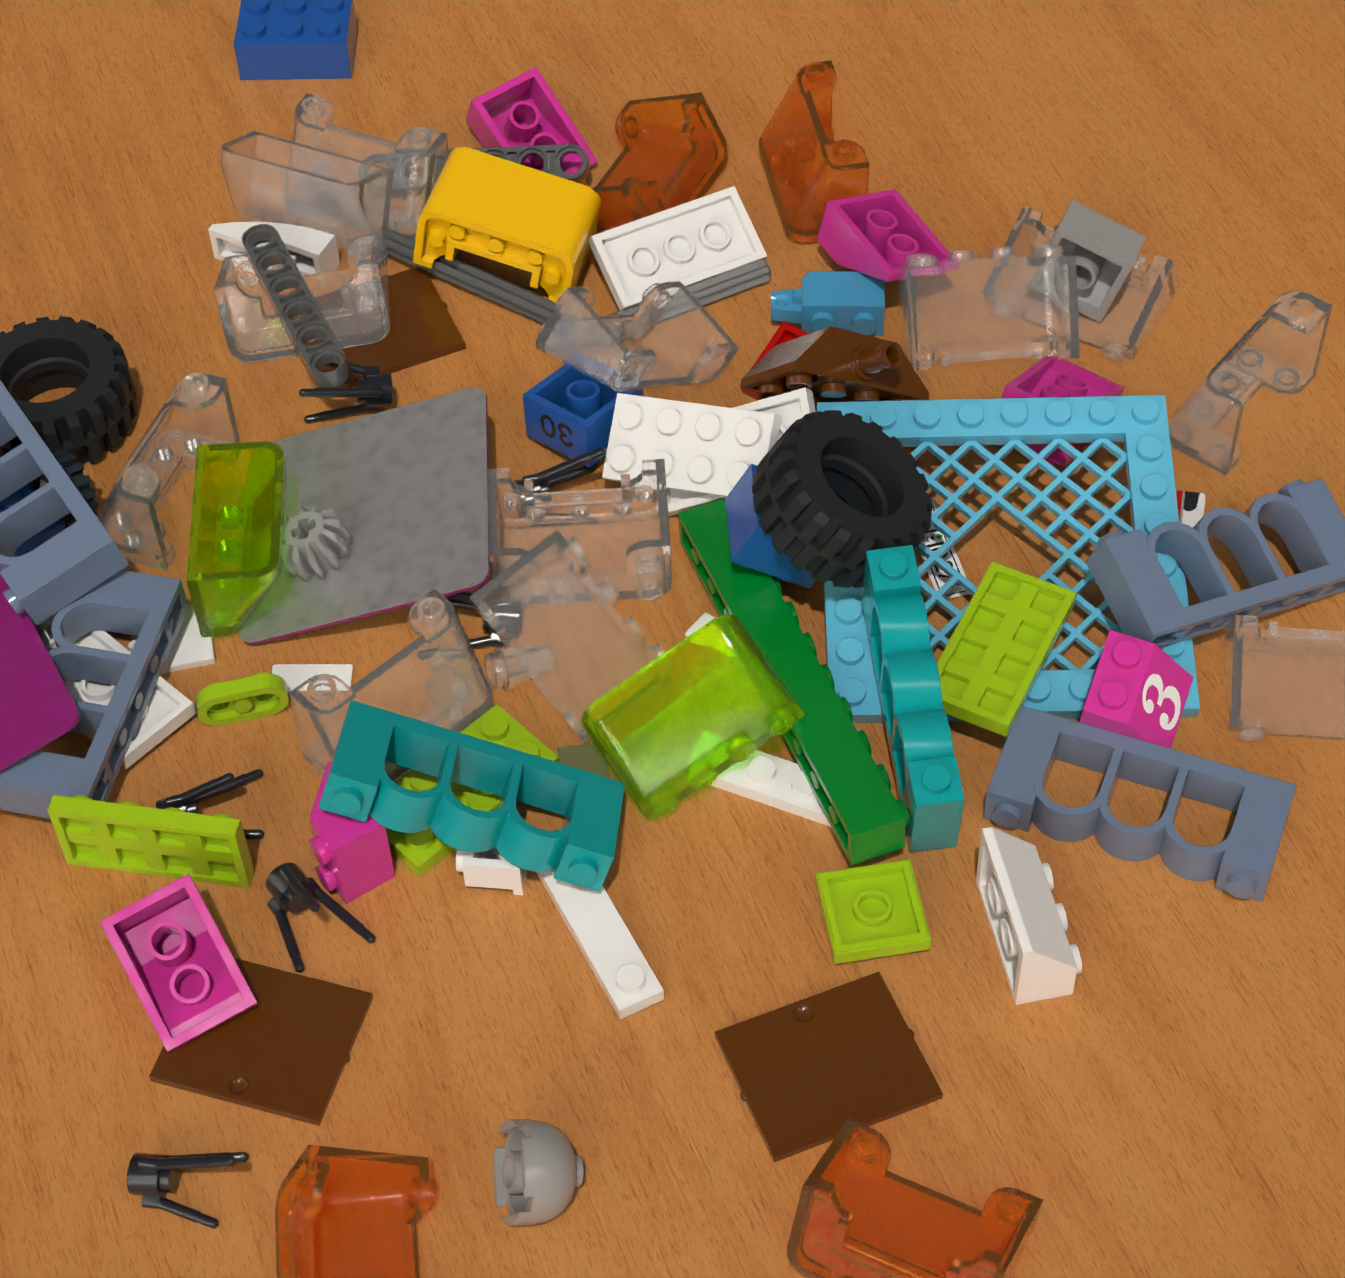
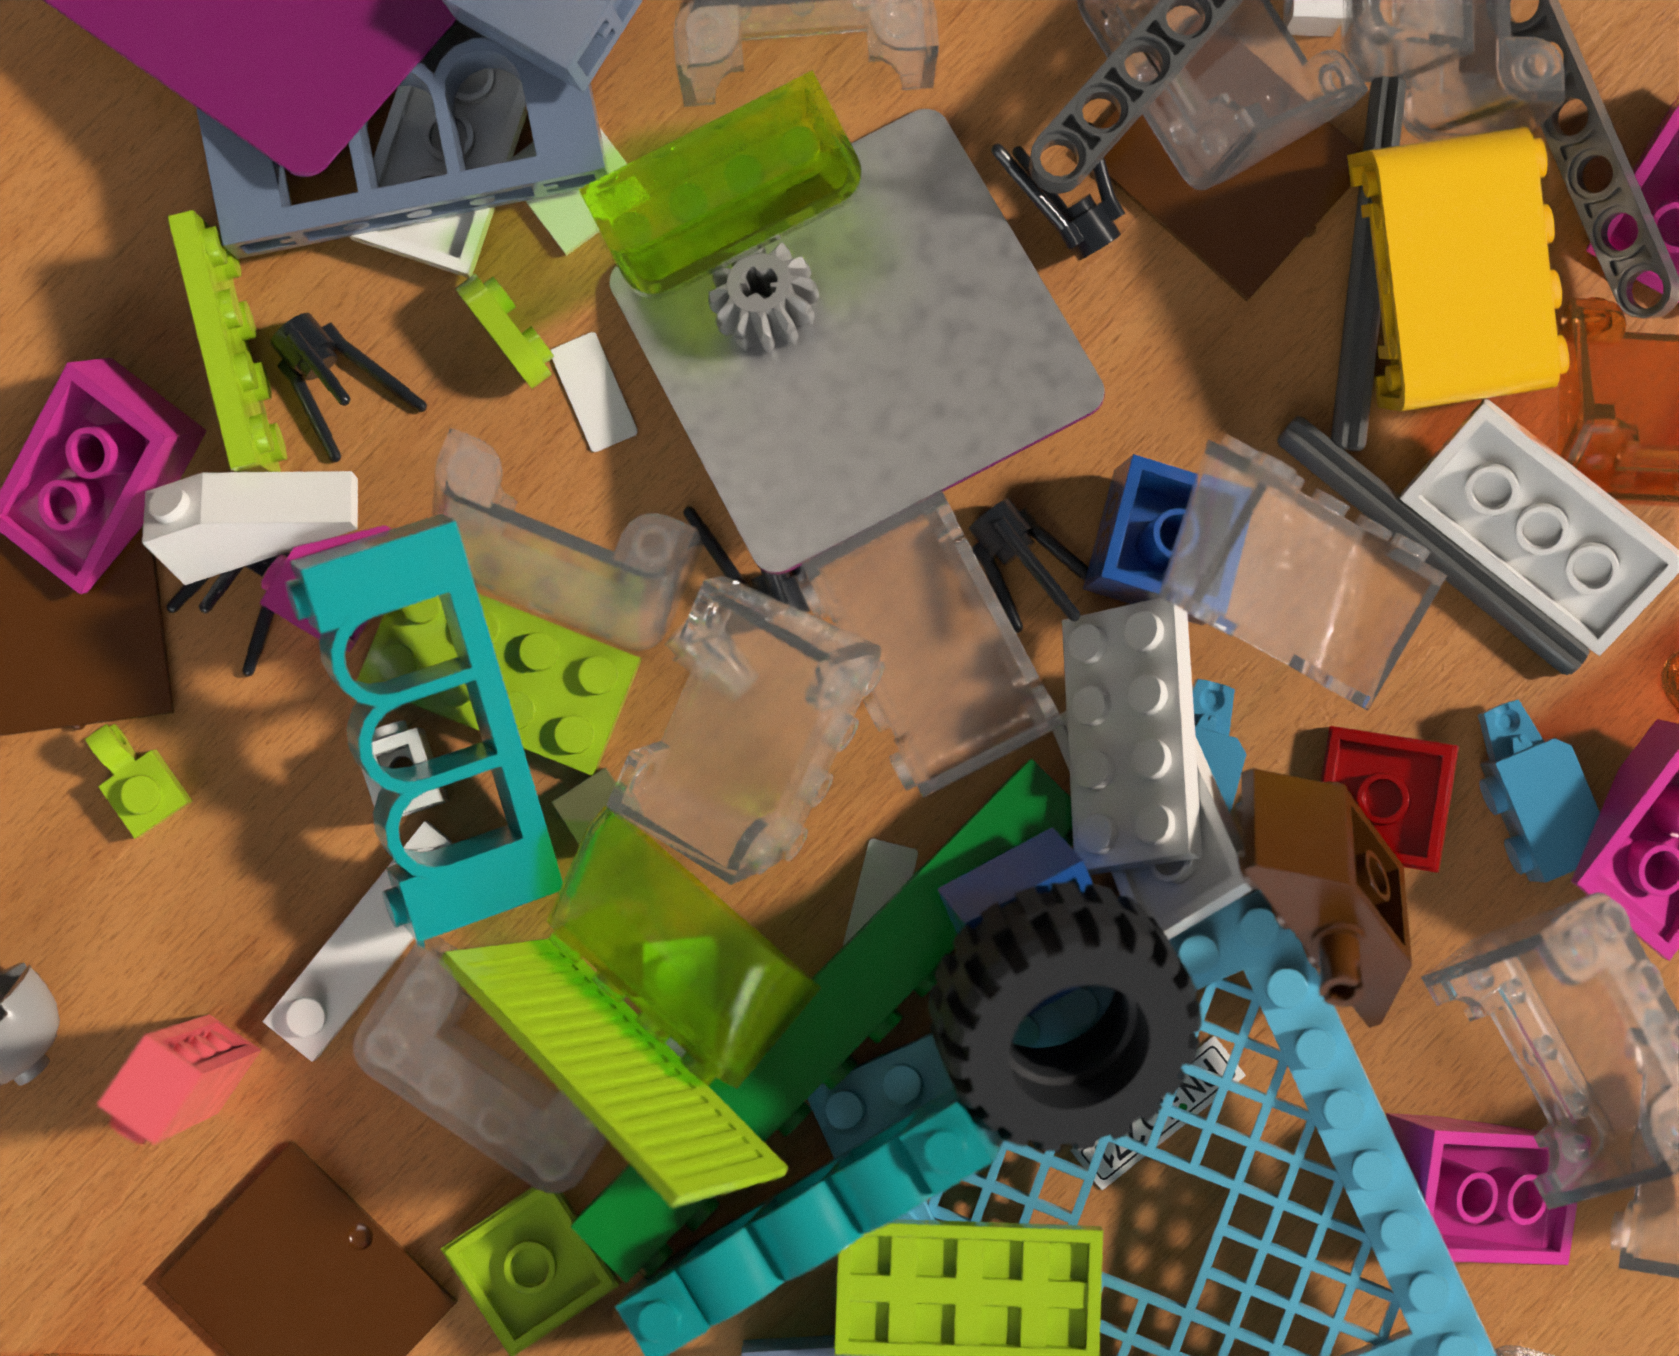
camera: 60 degrees right, 35 degrees up
none -> lime plate [85,724,193,839]
none -> coral brick [97,1014,261,1145]
none -> white slope [142,471,358,585]
none -> clear windscreen [353,936,608,1193]
none -> lime window [439,937,788,1207]

